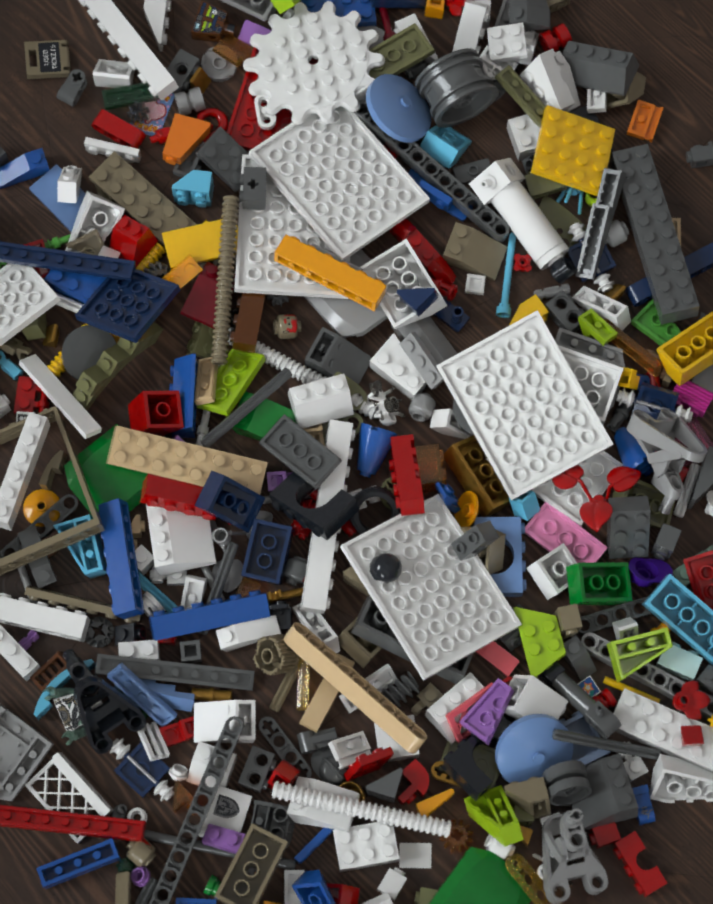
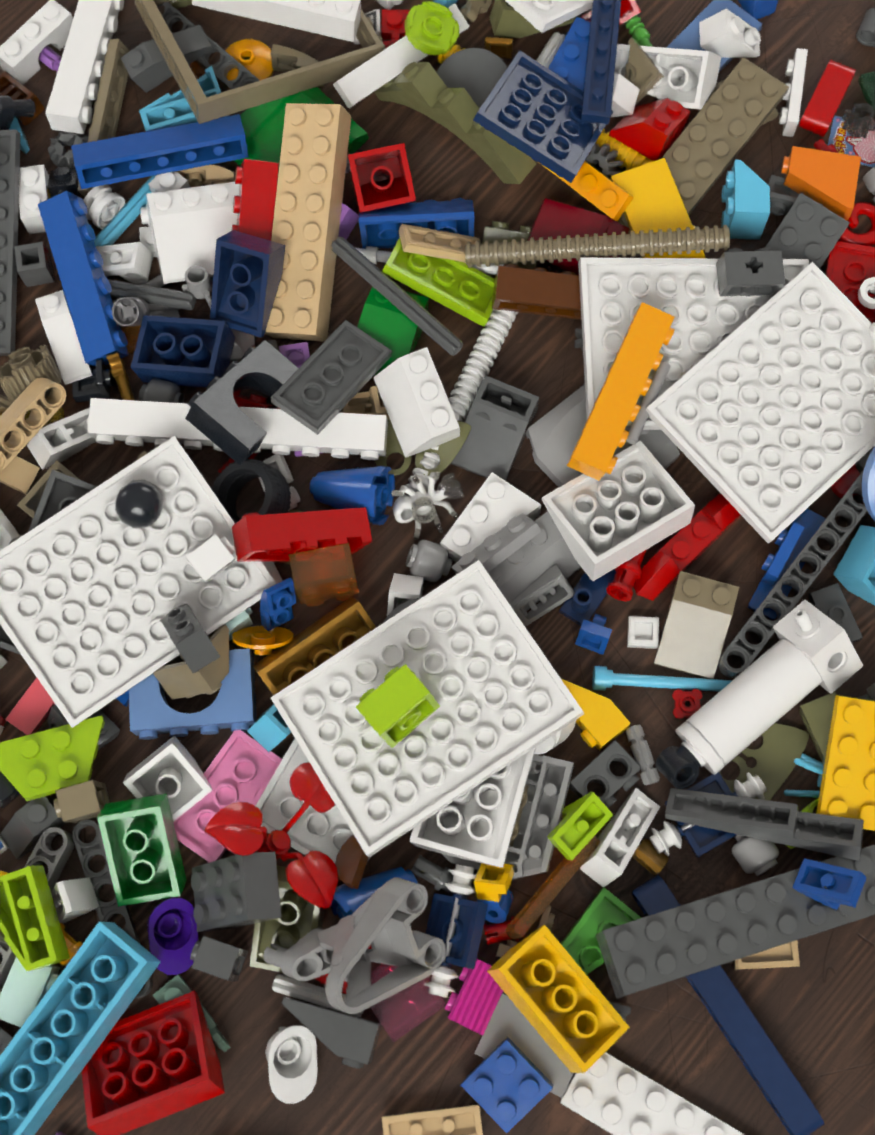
camera: 90 degrees right, 0 degrees up
dark tan head [273,314,301,339] -> none
dark blue slope [397,288,438,317] -> none
none -> flat silver wheel [112,297,150,326]
none -> white brick [186,534,236,583]
none -> reddish brown tile [335,835,369,890]
none -> lime brick [356,664,441,748]
none -> lime tile [405,1,459,56]
none -> light grey slope [510,564,575,627]
none -> blue tile [575,614,612,655]
none -> blue slope [792,858,867,910]

